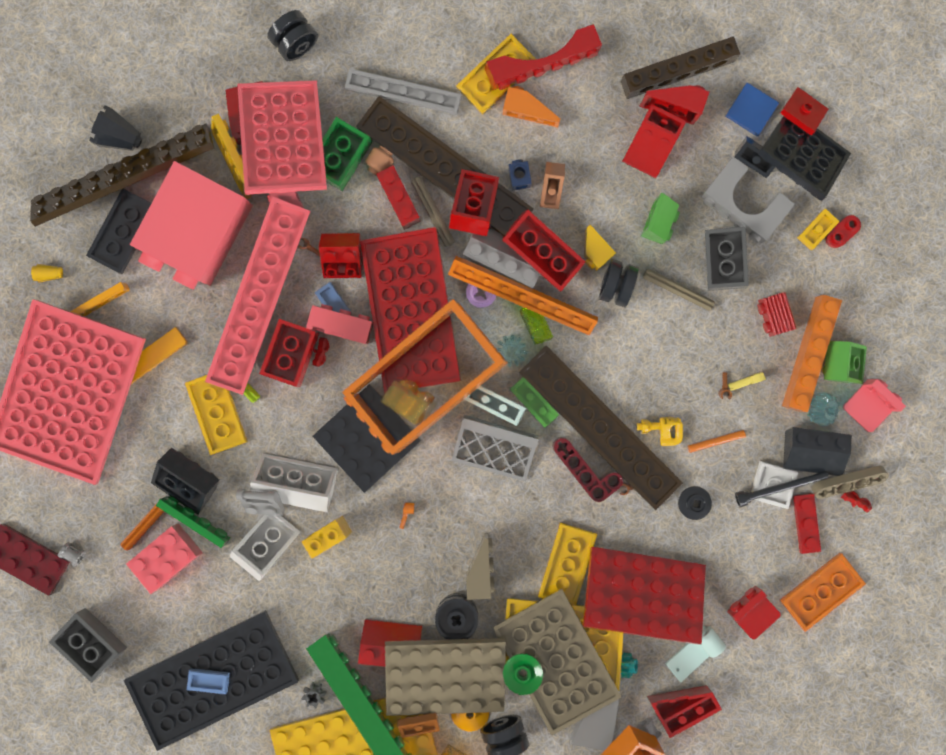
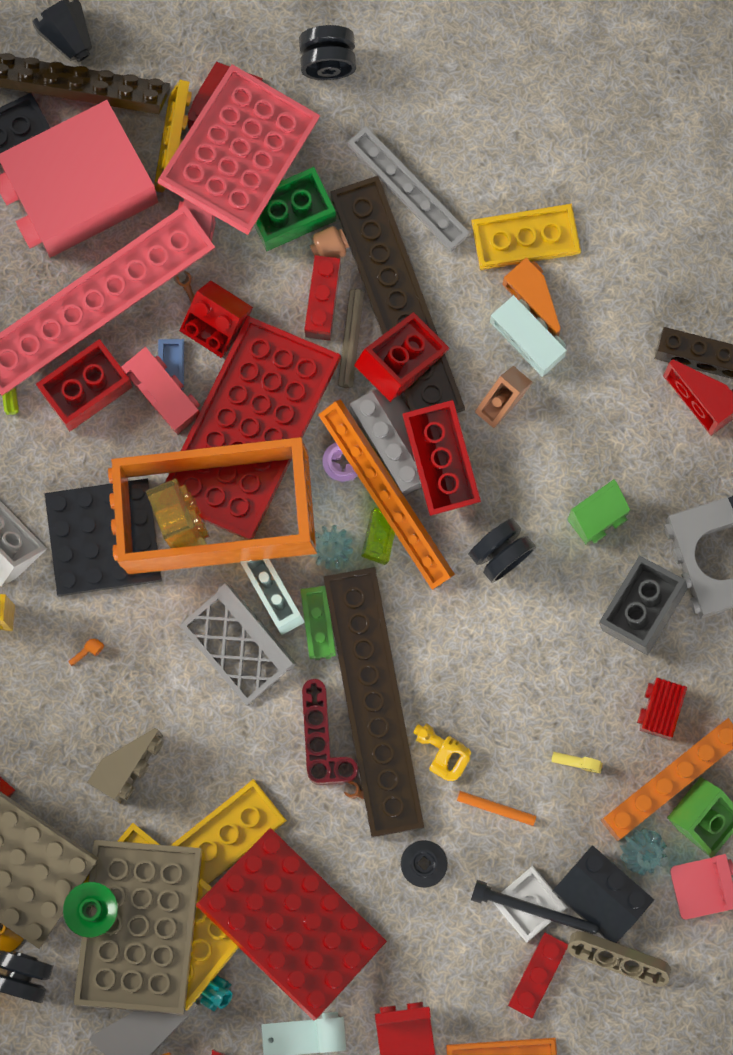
camera: 30 degrees right, 10 degrees down
red piece [312,337,330,367] -> none
black wheel [435,593,478,640] -> none
red arch [485,24,602,90] -> none
dark blue brick [508,159,532,191] -> none
yellow slope [584,225,616,271] -> none
red slope [622,104,687,179] -> none
dark tan axle [643,269,715,311] -> none
dark orange hand [718,372,732,400] -> none
red piece [841,491,872,513] -> none
none -> light aqua brick [490,295,567,377]

